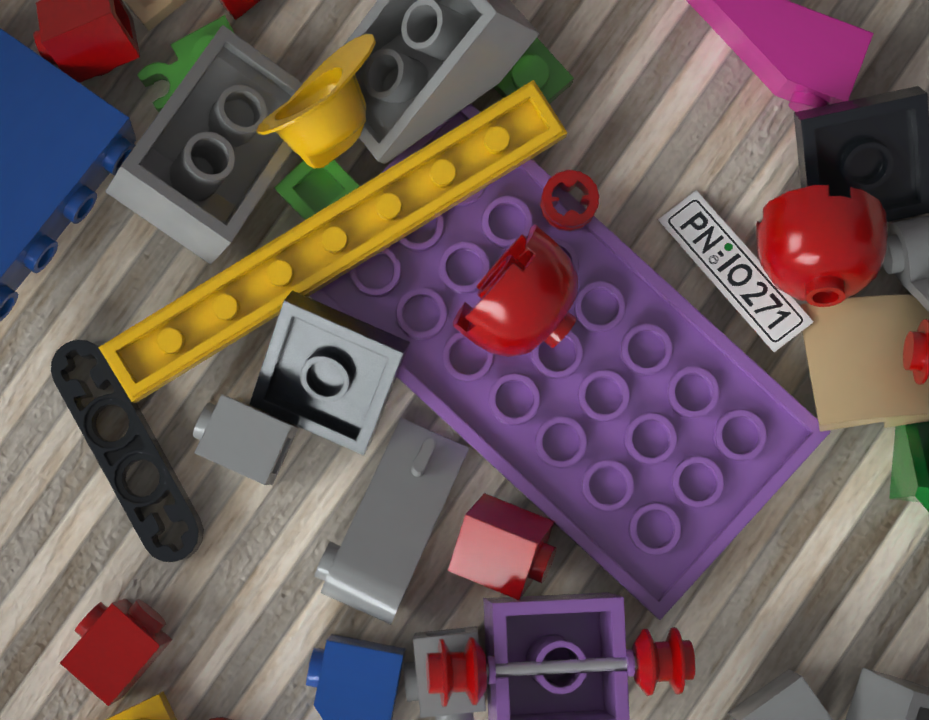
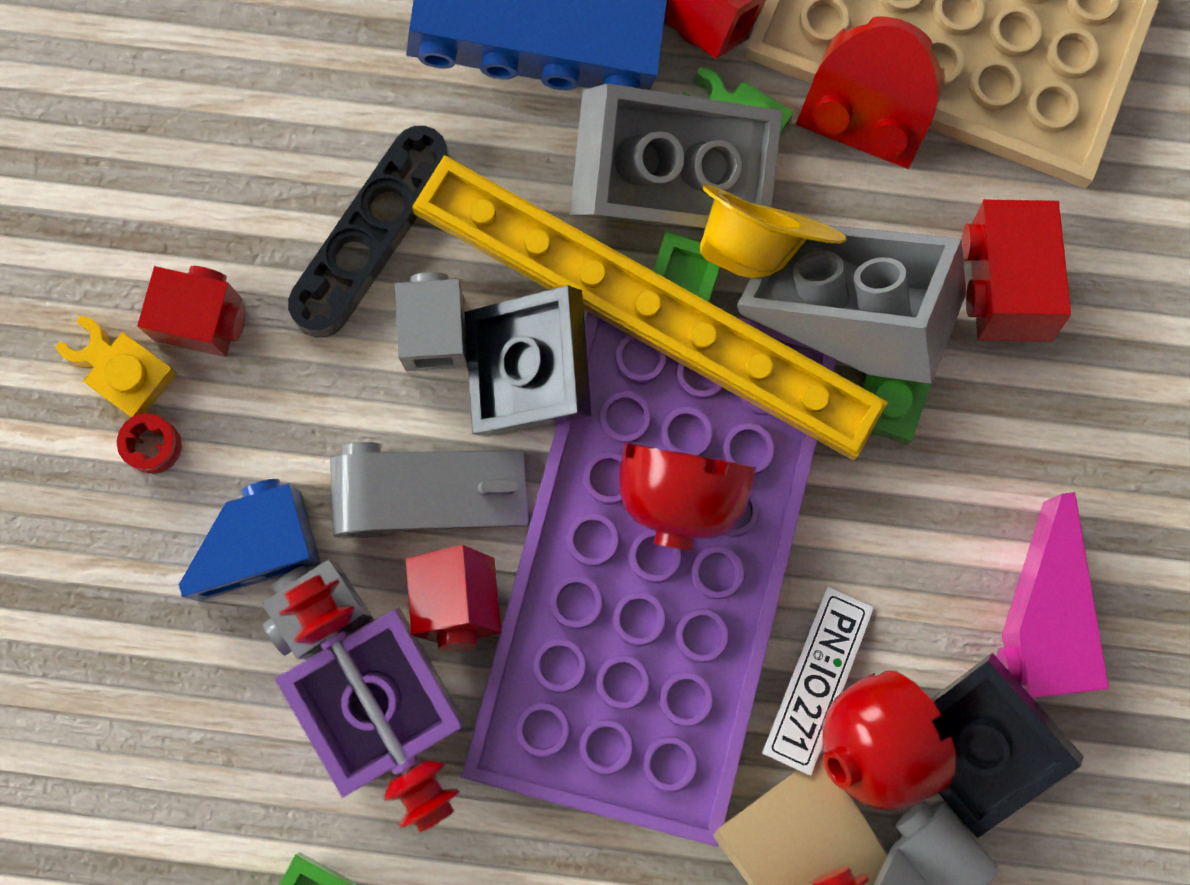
camera: 60 degrees right, 5 degrees down
red bush [540,170,599,232] -> none

